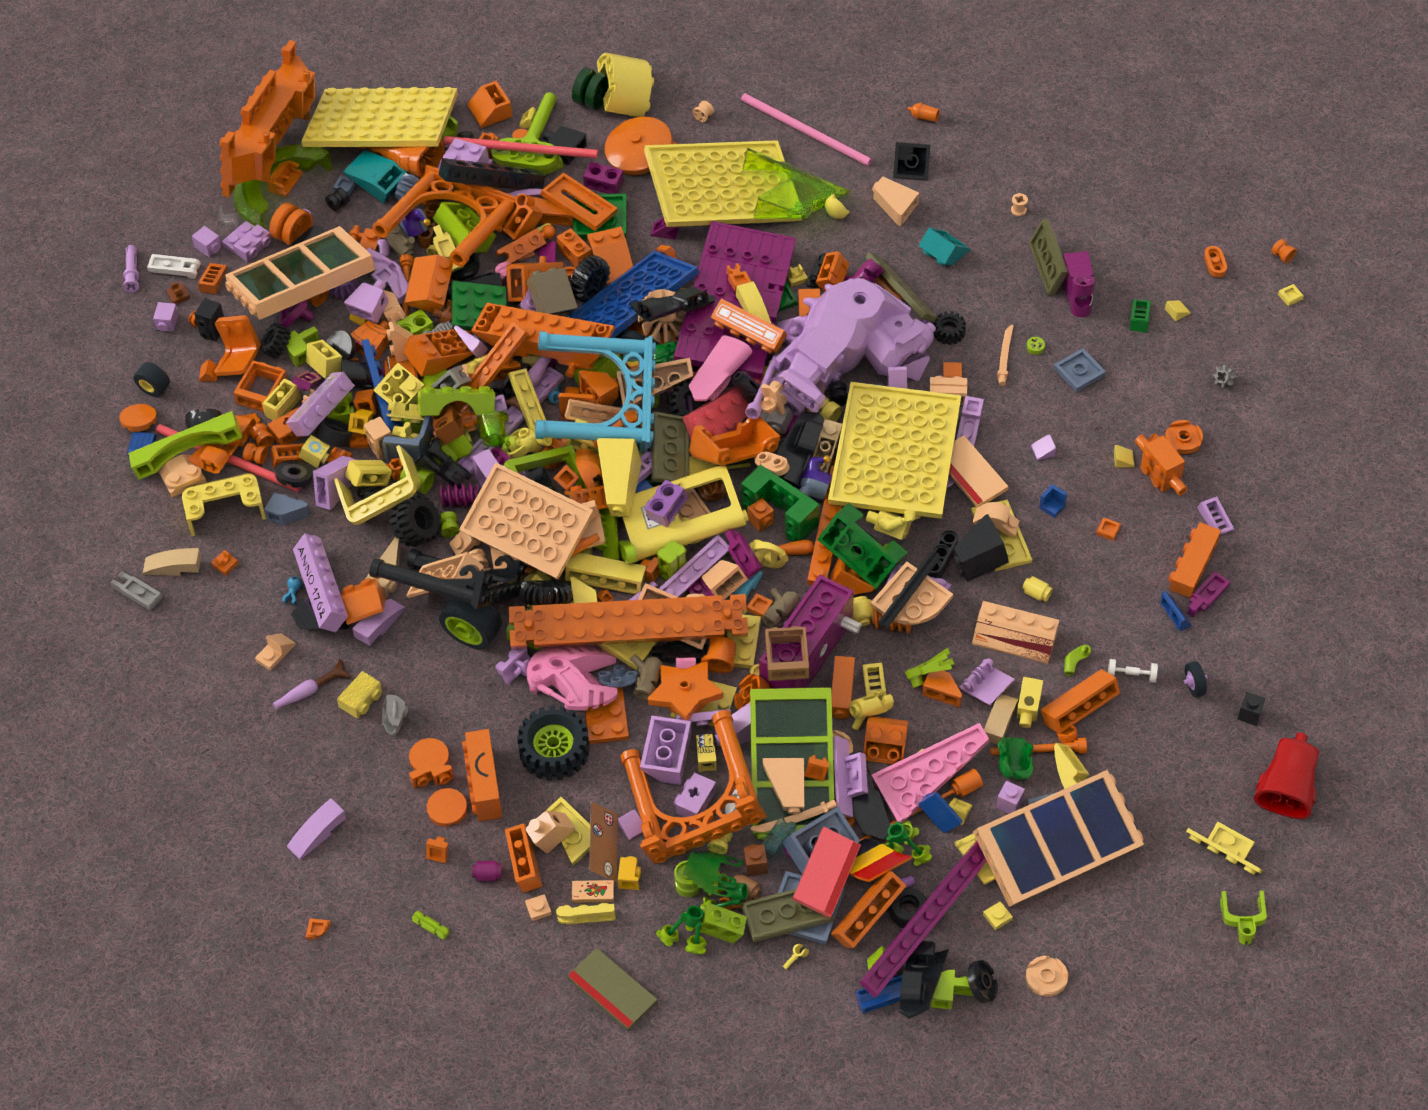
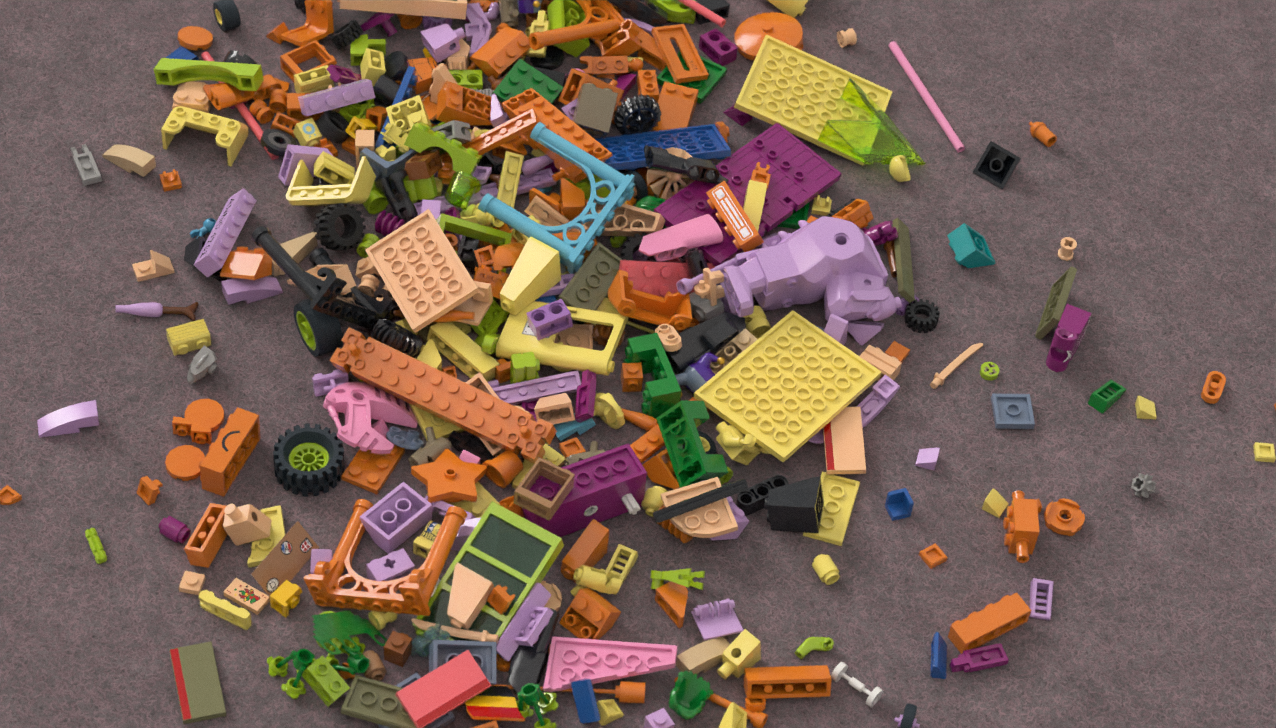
camera: 25 degrees right, 5 degrees down
sand blue slope [264,493,310,526] -> none
black wheel [828,381,848,406] -> none
light nougat slope [872,176,919,226] -> none
light nougat slope [972,601,1059,664] -> none
light nougat brick [973,502,1020,538] -> none

